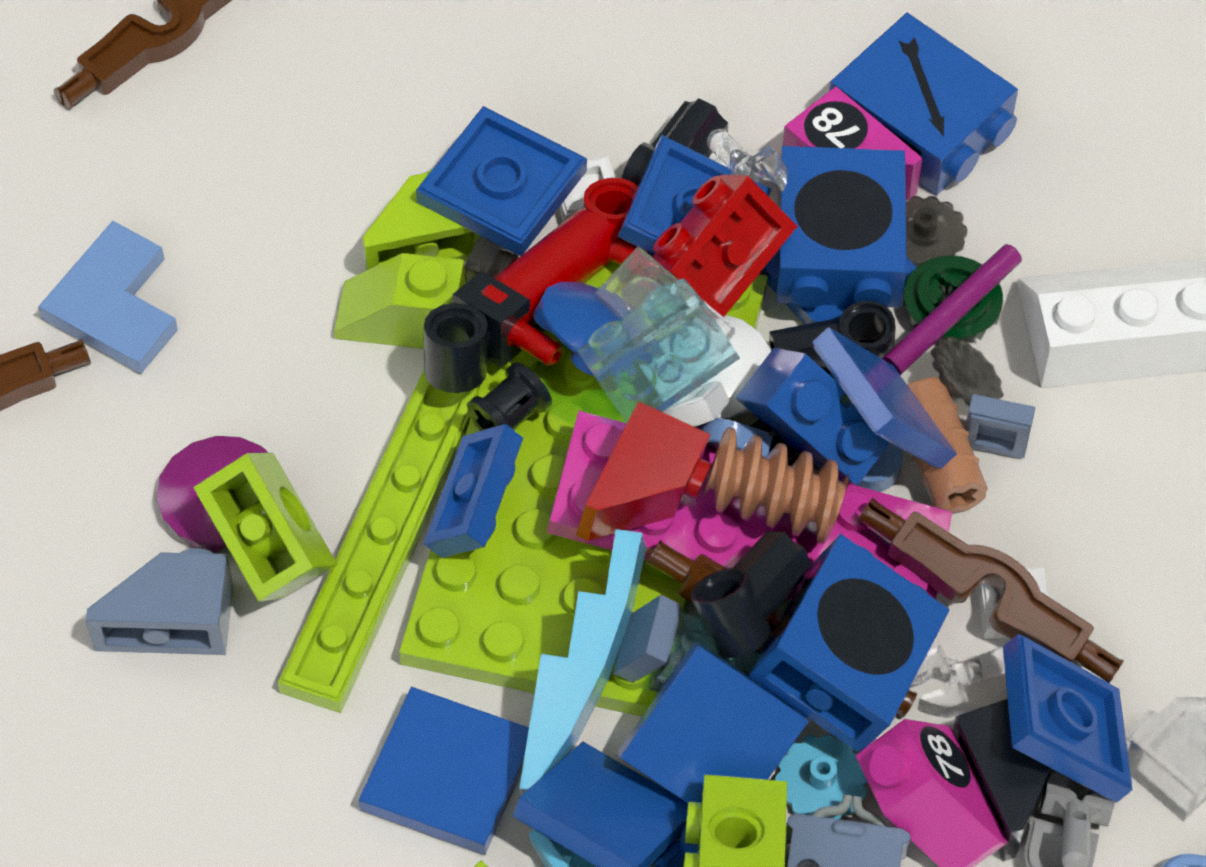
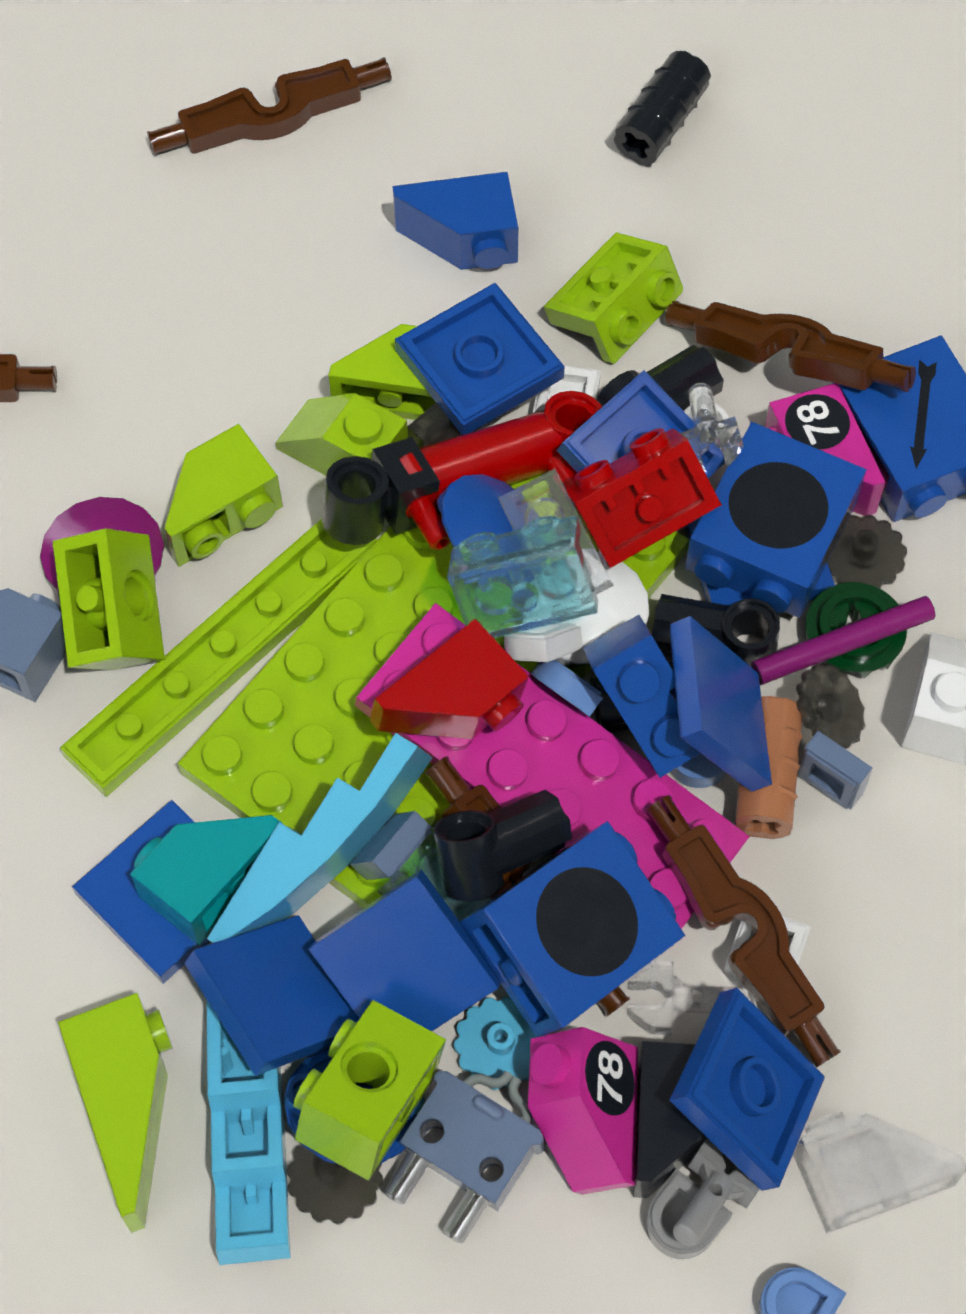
camera: 25 degrees right, 5 degrees up
medium blue tile [38,220,178,374] -> none
blue plate [423,424,523,558] -> none
black bush [467,362,552,431] -> none
nougat piece [703,427,849,545] -> none
none -> teal slope [130,815,282,945]
none -> lime slope [164,423,283,567]
none -> blue slope [392,172,519,270]
none -> lime bracket [543,232,683,364]
none -> reddish brown piece [665,301,916,392]

